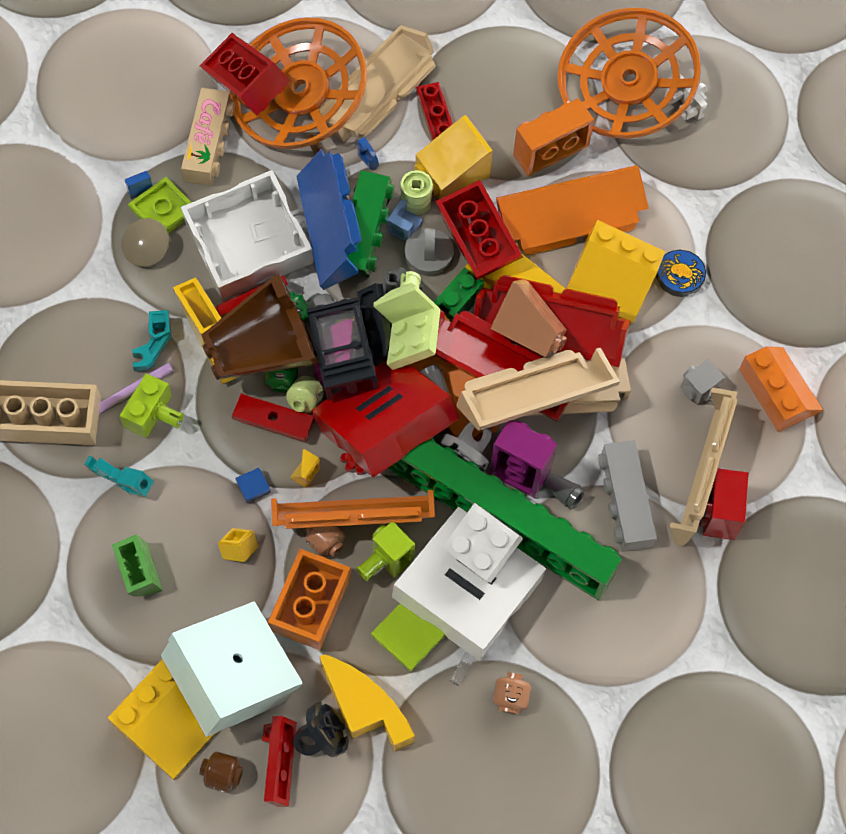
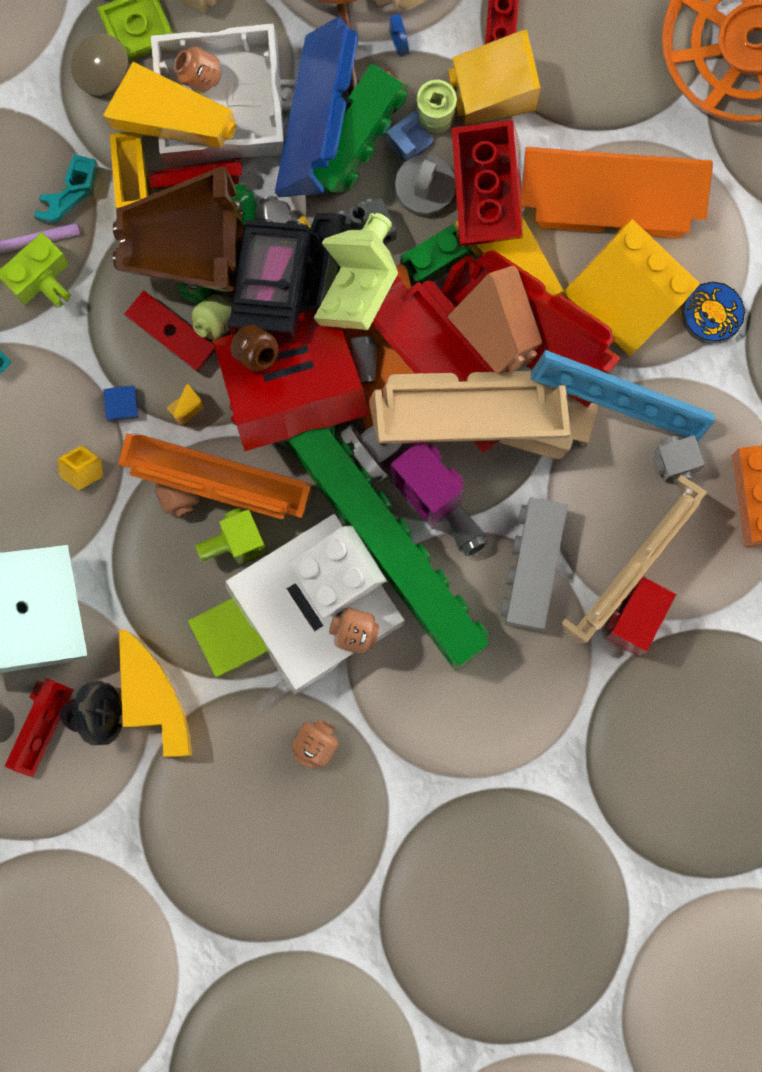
camera: 25 degrees right, 15 degrees up
orange brick [268,549,351,651] -> none
orange brick [513,98,594,176] -> none
none -> yellow slope [103,62,237,148]
none -> nougat head [174,46,222,93]
none -> reddish brown head [231,325,279,372]
none -> nougat head [329,607,379,654]
none -> dark azure tile [531,350,715,442]

